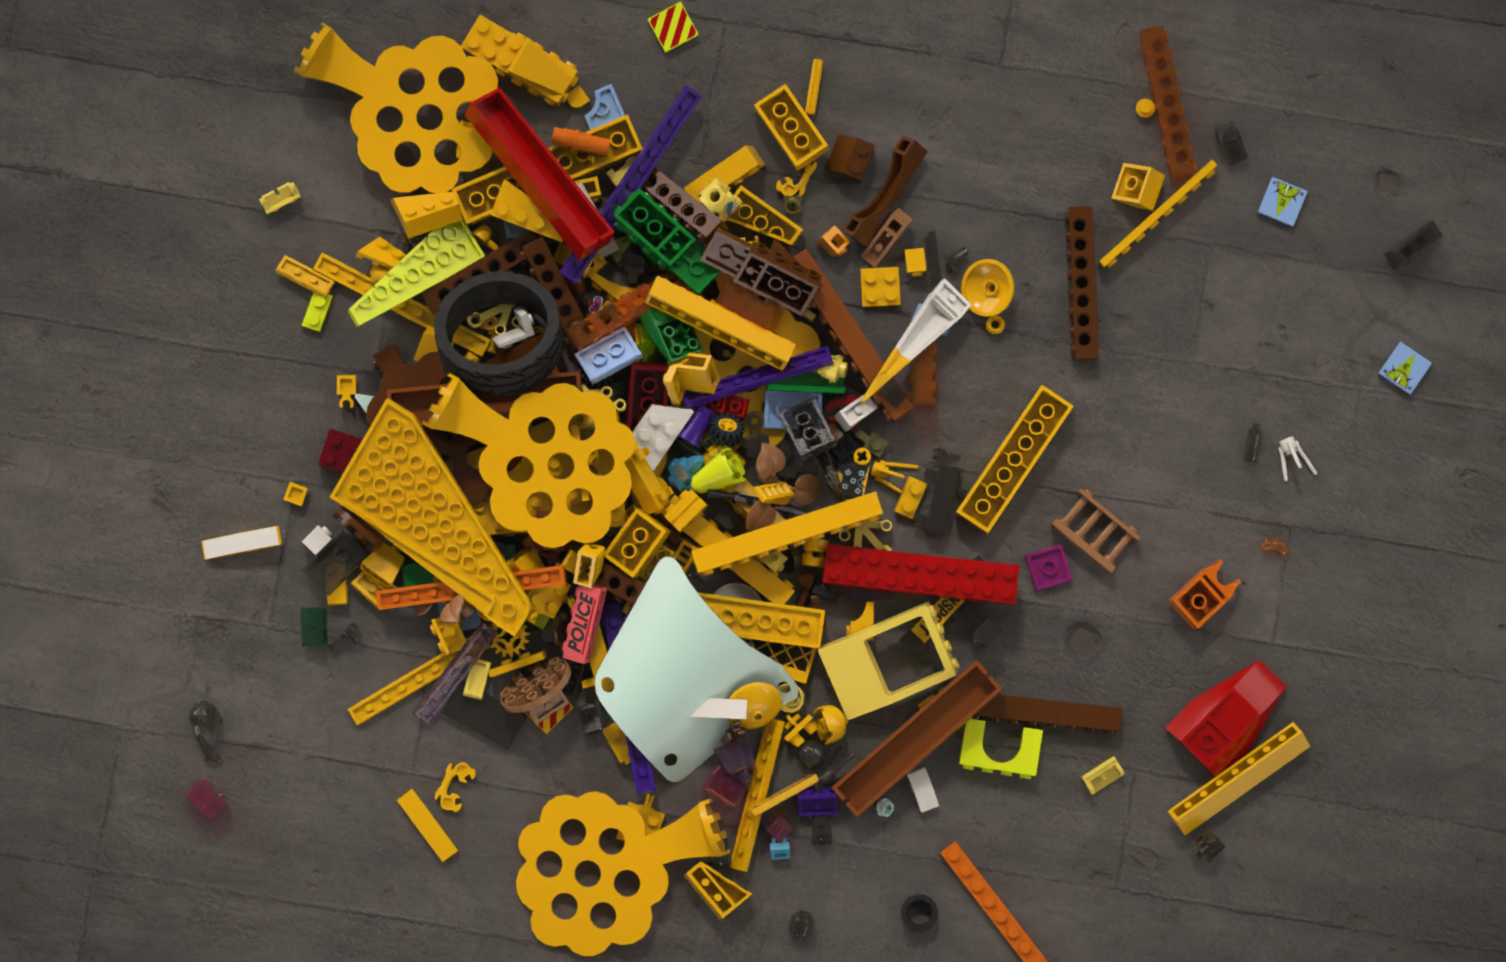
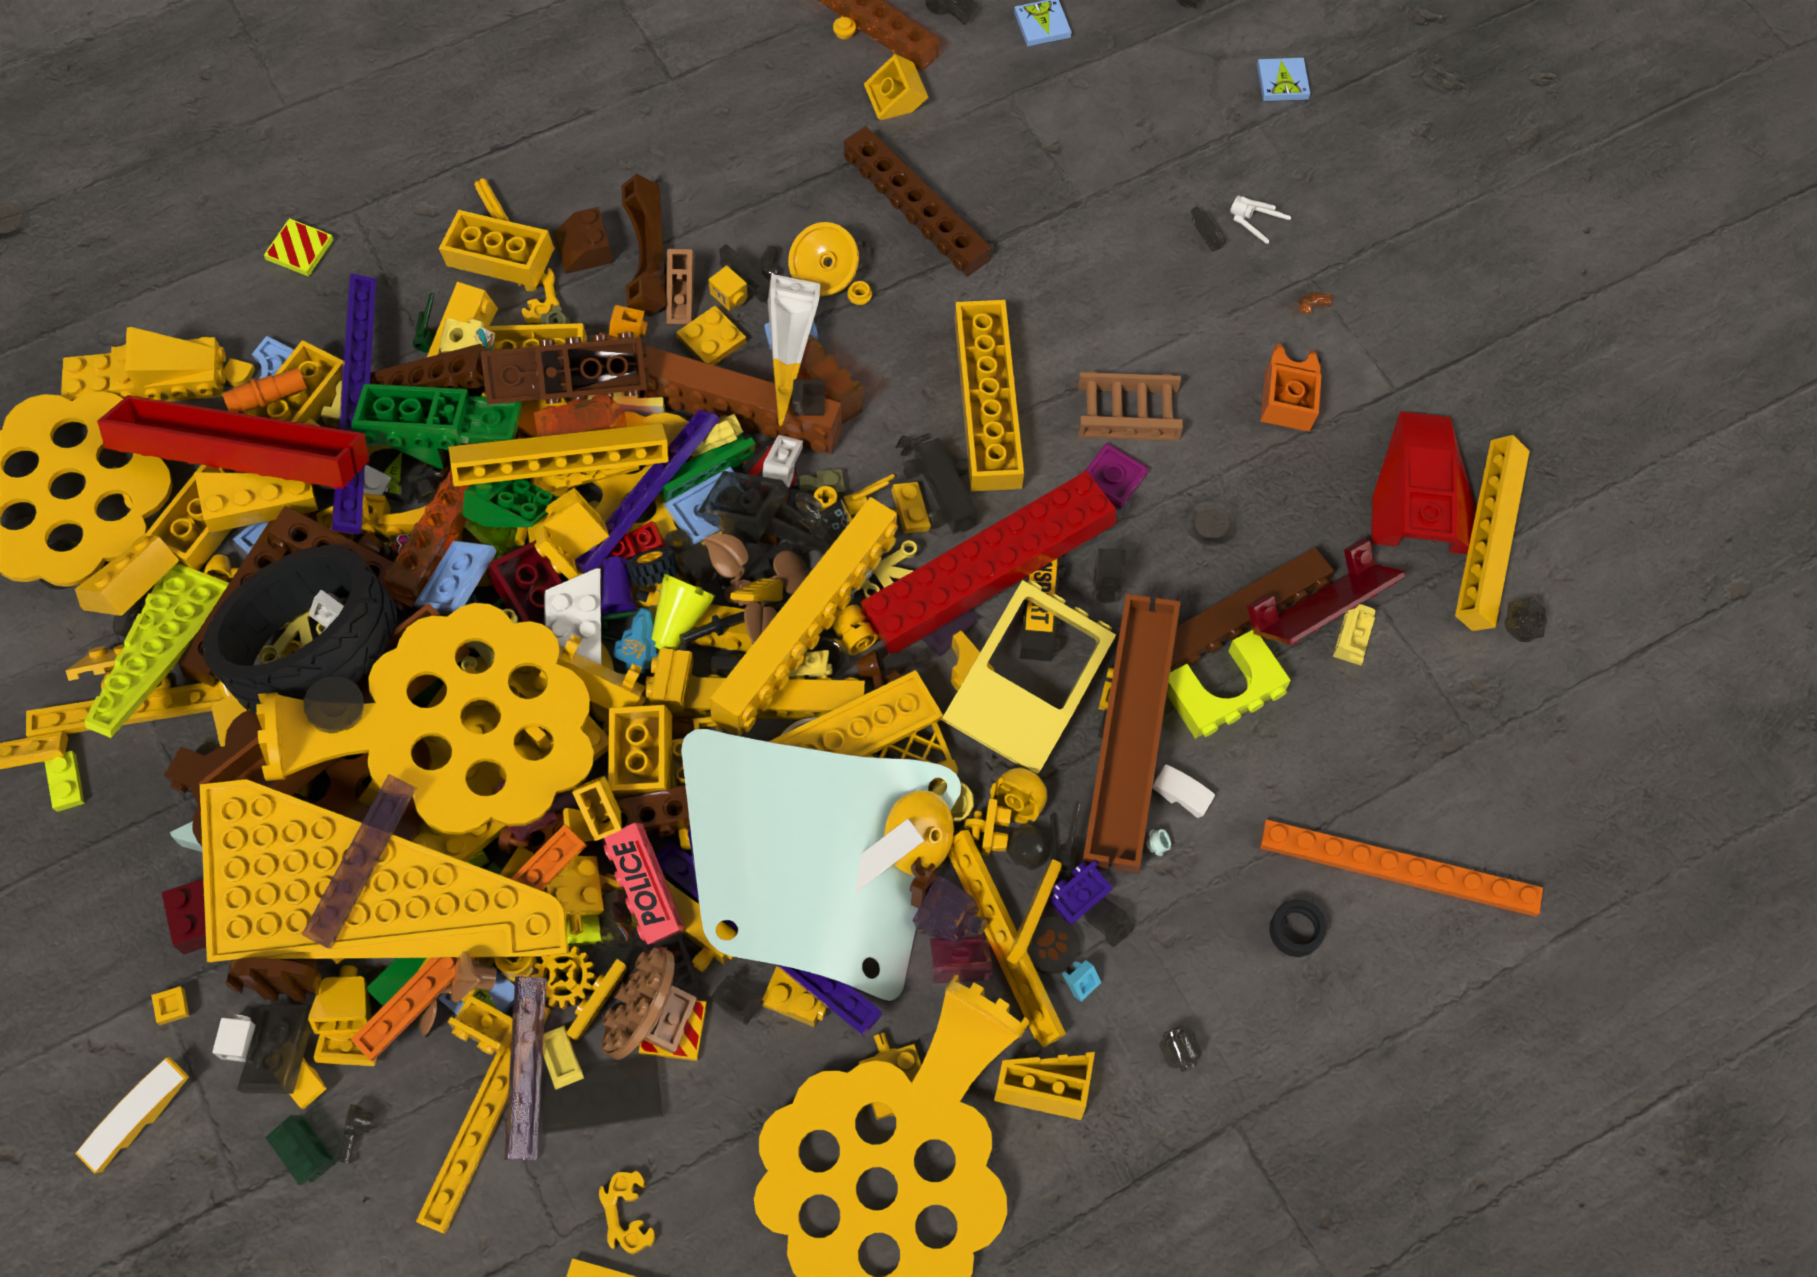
camera: 40 degrees left, 20 degrees down
yellow plate [337,375,357,409] -> none
clear pink tile [766,815,793,842] -> none
yellow plate [1098,160,1217,269] -> none
none -> tile [302,774,417,949]
none -> clear smoke tile [303,676,364,734]
none -> dark green plant [413,293,436,353]
none -> dark red bracket [1247,539,1405,645]

